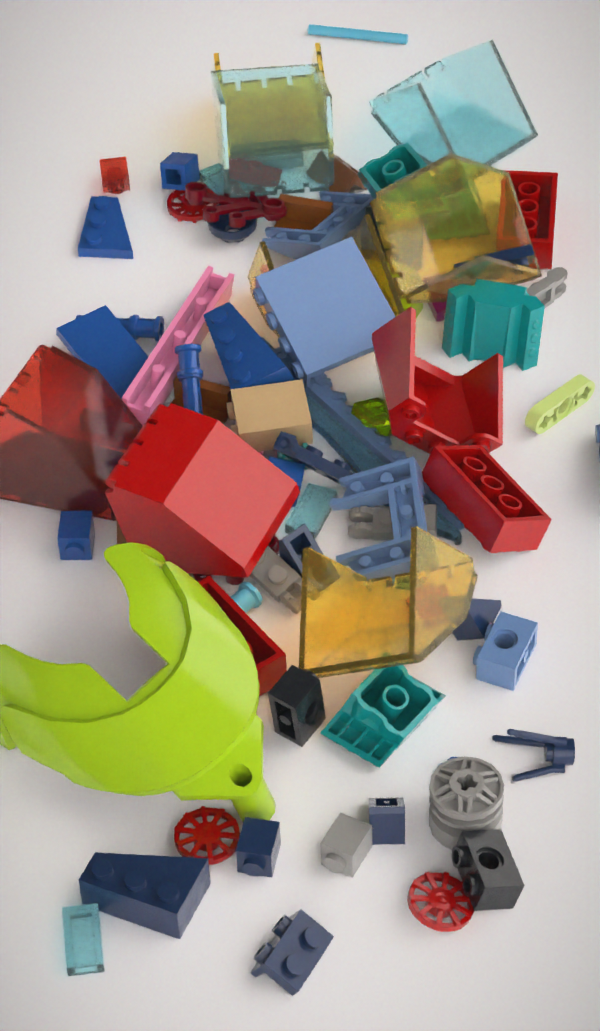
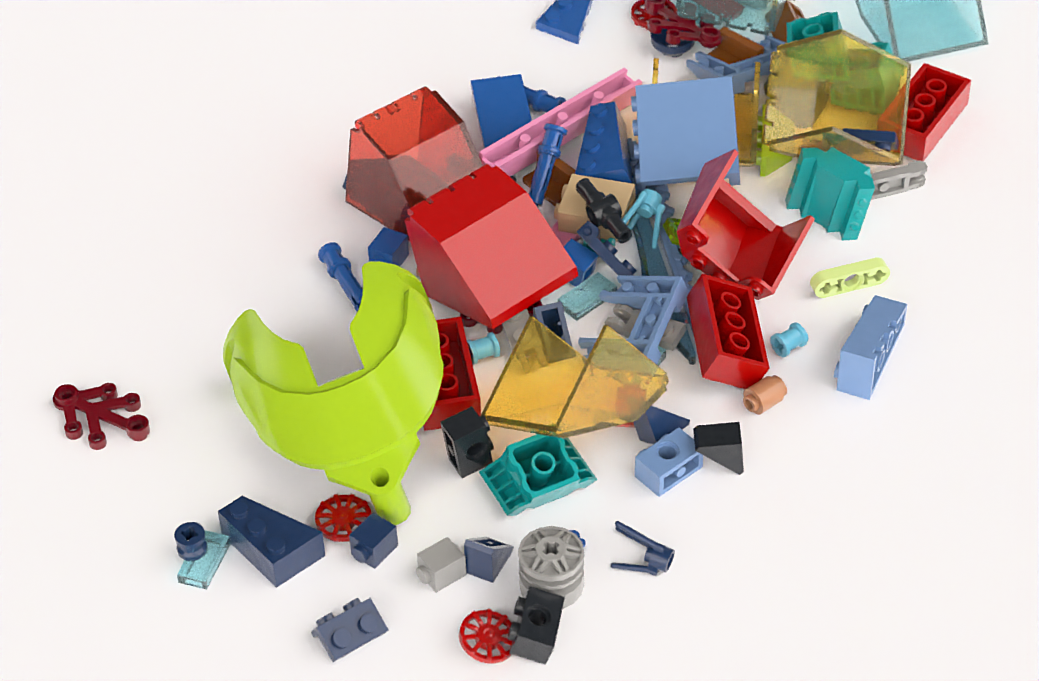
camera: 25 degrees right, 0 degrees up
none -> dark blue wheel [174,522,208,561]
none -> blue pin [318,242,363,312]
none -> black pin [576,178,632,244]
none -> medium azure plant [622,189,666,249]
none -> black slope [693,422,744,475]
none -> nougat brick [743,375,787,415]
none -> medium azure bush [770,322,809,358]

